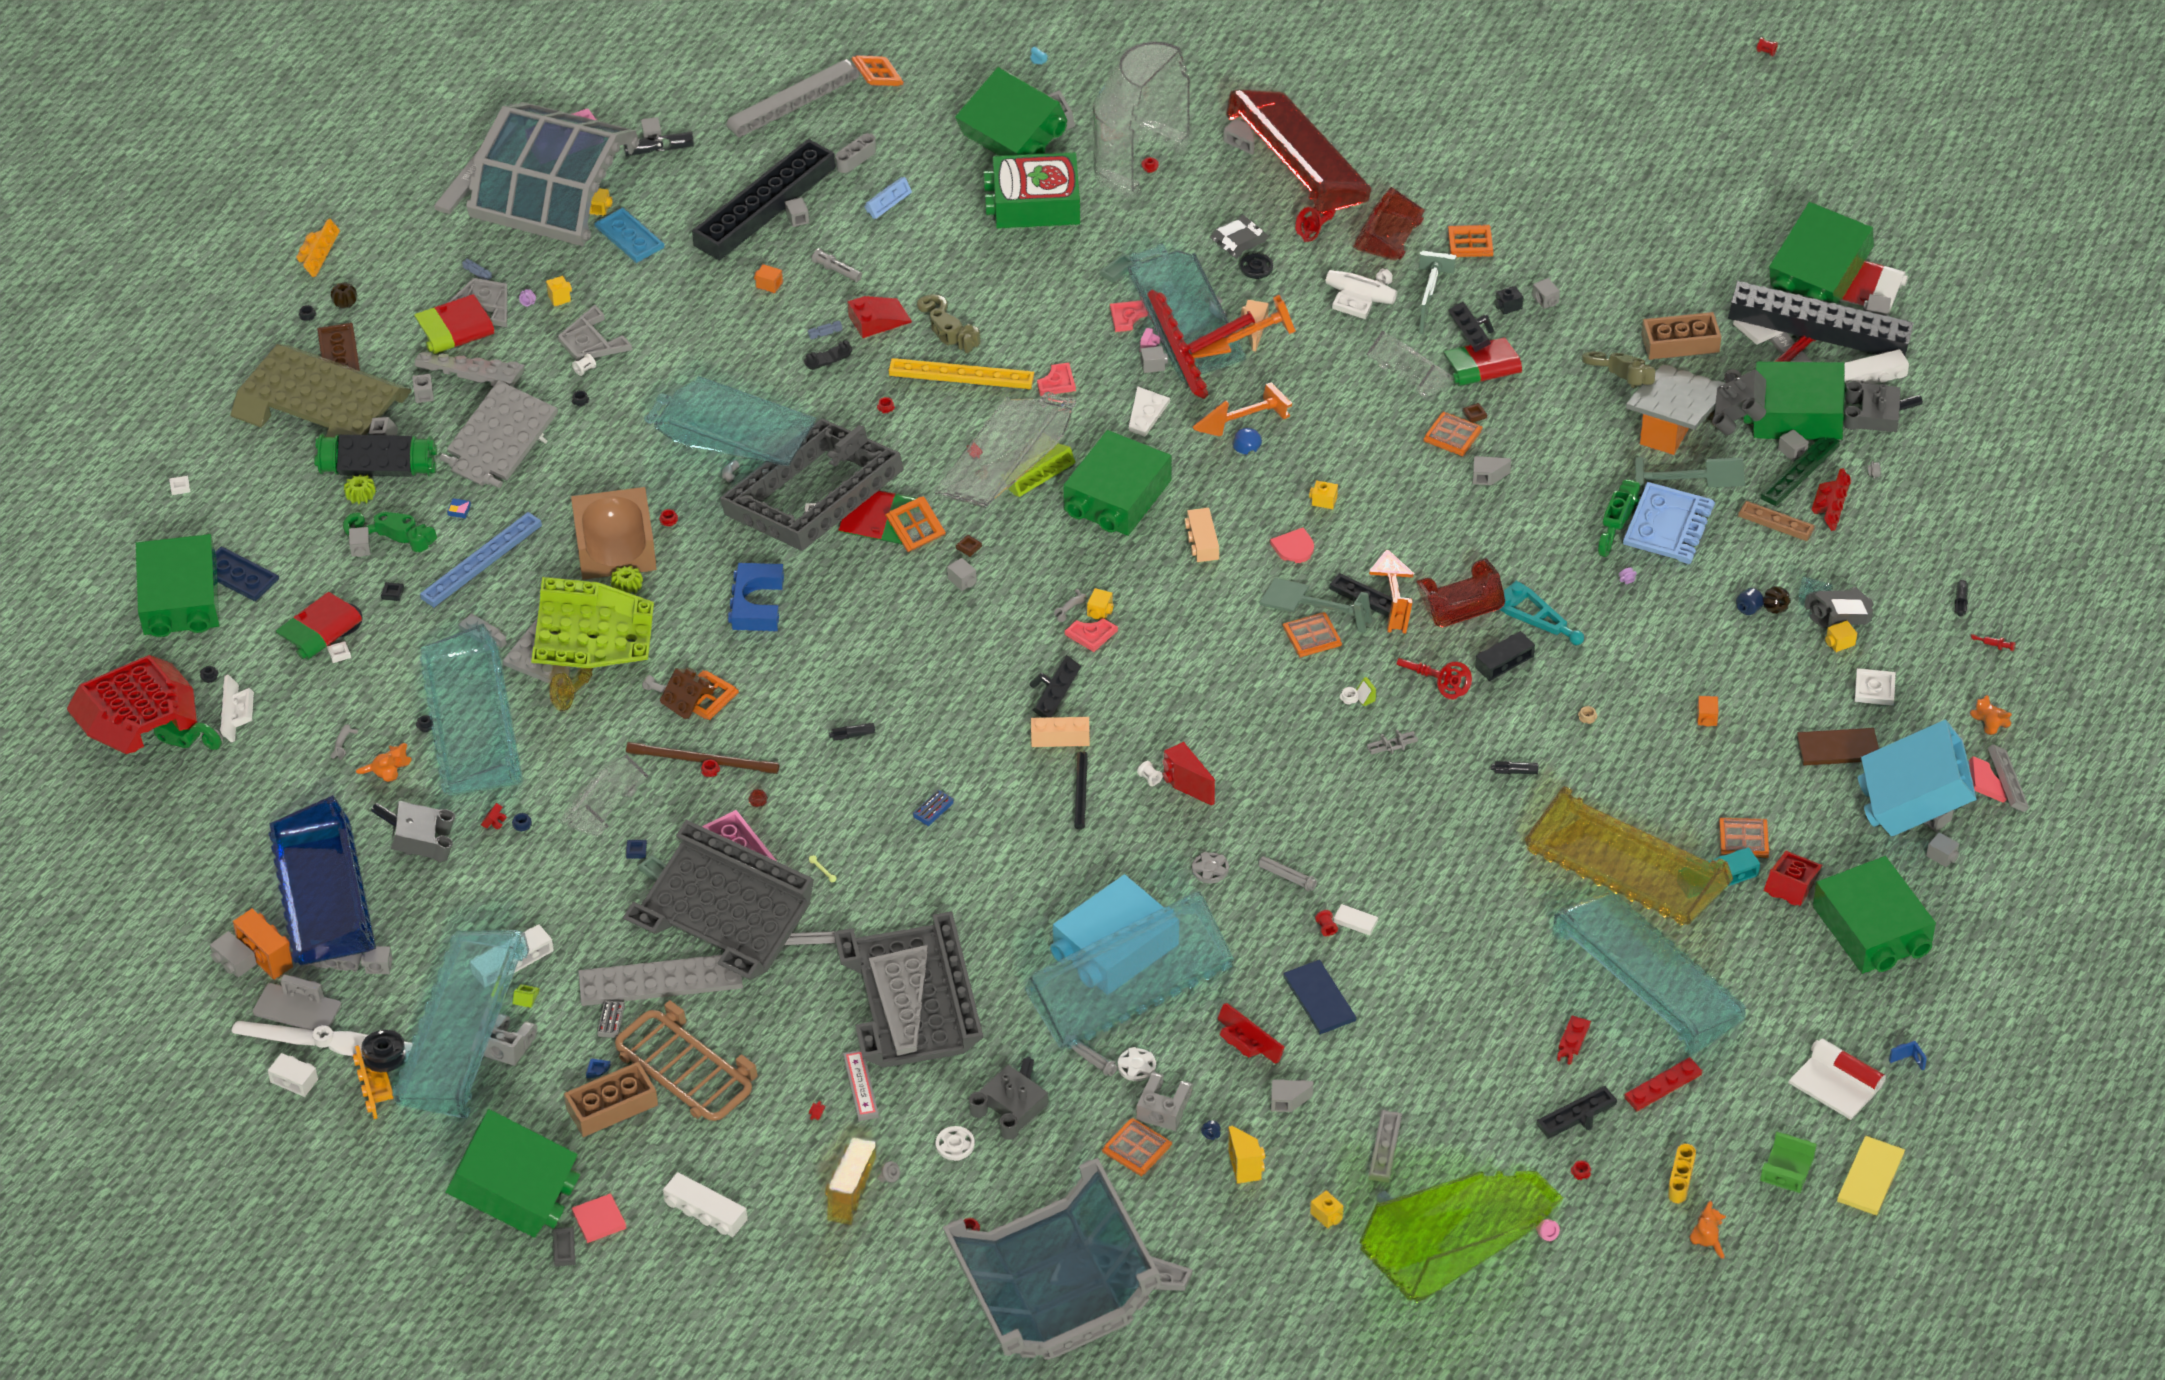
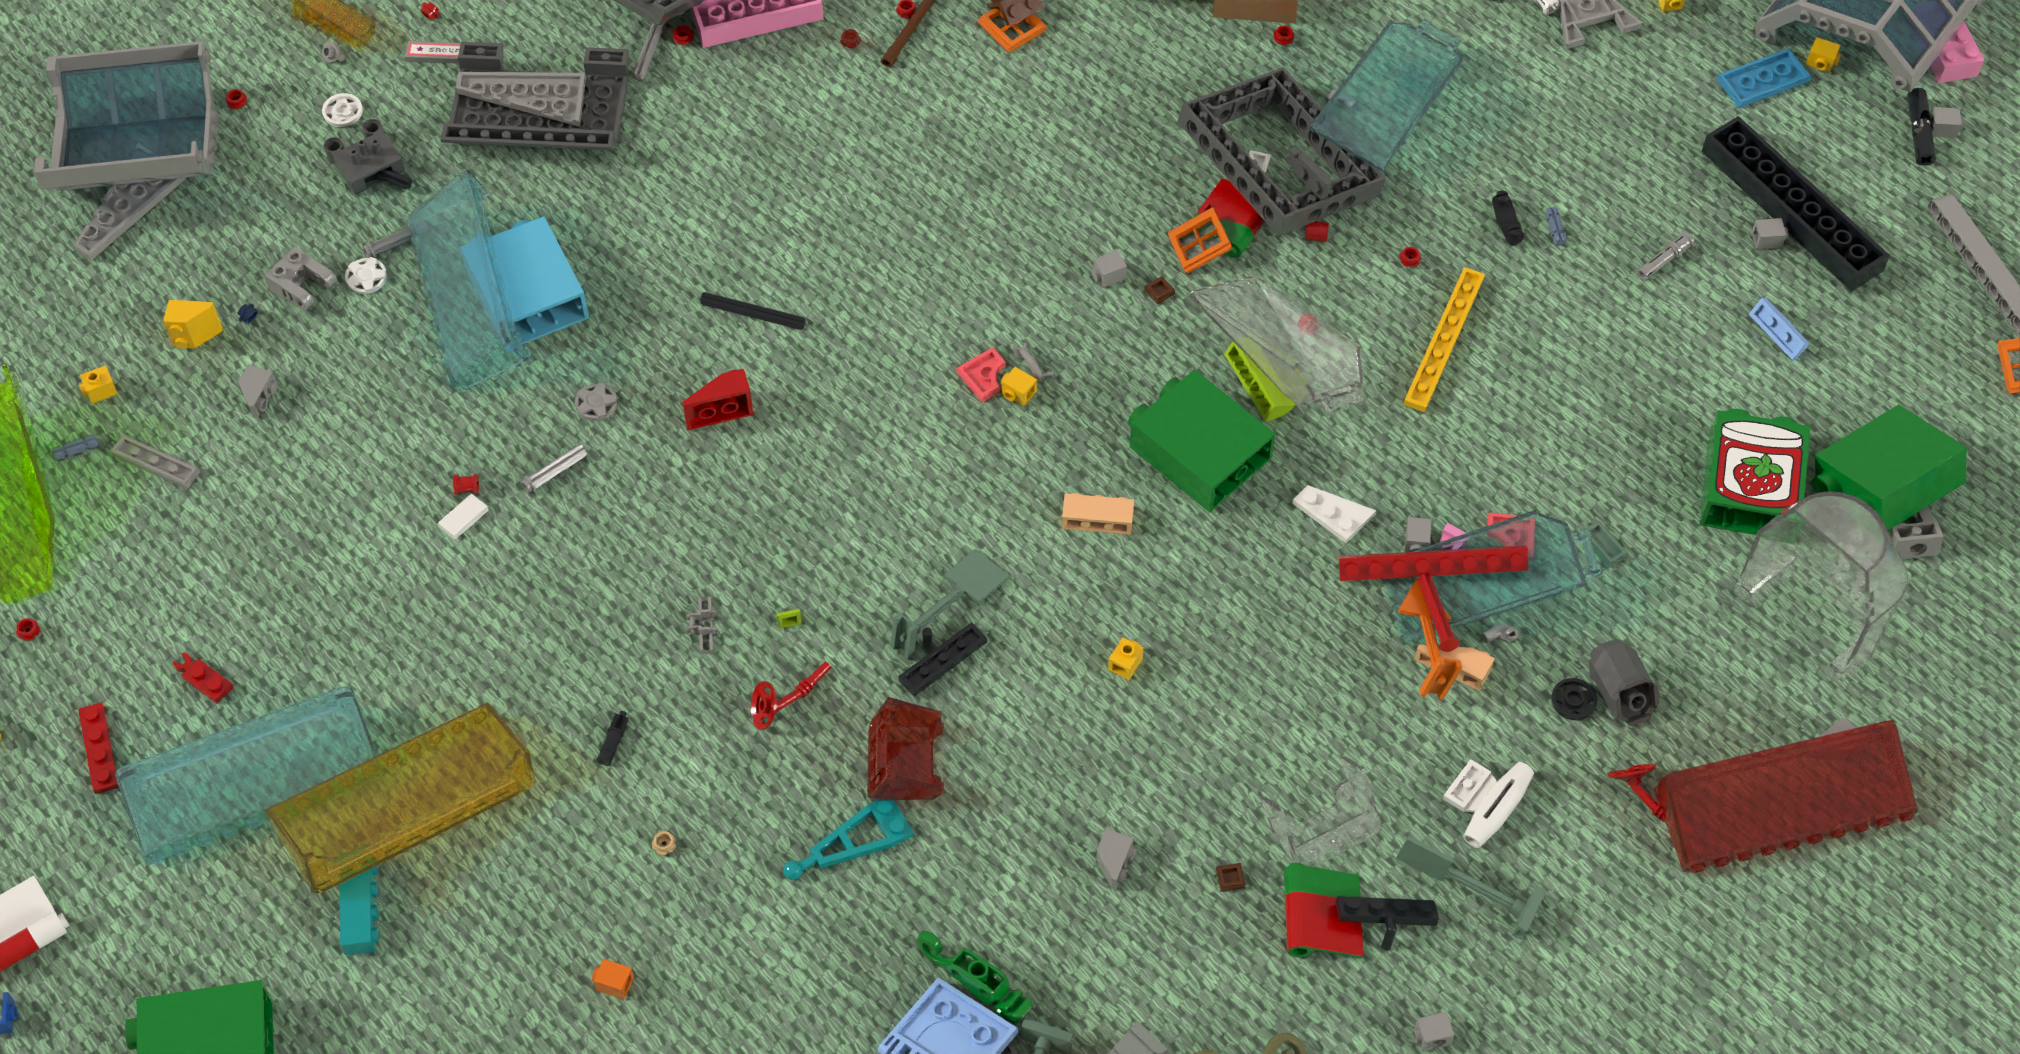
camera: 105 degrees right, 10 degrees up
blue arch [728,563,784,631] -> none
orange brick [754,264,783,293] -> none
yellowish green hinge [809,856,837,883] -> none
black piece [828,723,875,741] -> none
light grey beam [836,133,876,173] -> none
red slope [848,296,912,339] -> none
tile [913,790,954,826] -> none
olive animal [917,295,981,353] -> none
black plate [1030,655,1081,718] -> none
light nougat brick [1031,717,1090,747] -> none
coral tile [1037,363,1076,396] -> none
clear piece [1102,1118,1172,1177] -> none
white bush [1137,761,1163,786] -> none
red plate [1142,157,1159,173] -> none
orange piece [1192,382,1292,437] -> none
red bracket [1217,1003,1285,1064] -> none
blue hair [1233,428,1262,454] -> none
coral tile [1270,528,1314,563] -> none
clear piece [1283,612,1342,658] -> none
dark blue tile [1283,959,1356,1035] -> none
white plate [1340,687,1359,705] -> none
clear red windscreen [1352,187,1425,261] -> none
orange piece [1369,550,1414,633] -> none
white plate [1376,268,1392,285] -> none
clear piece [1424,412,1483,456] -> none
orange piece [1448,225,1493,257] -> none
black brick [1475,631,1535,681] -> none
black brick [1494,286,1523,315] -> none
black plate [1536,1086,1617,1139] -> none
lavender plate [1619,568,1637,584] -> none
clear piece [1719,818,1769,858] -> none
red slope [1763,851,1823,906] -> none

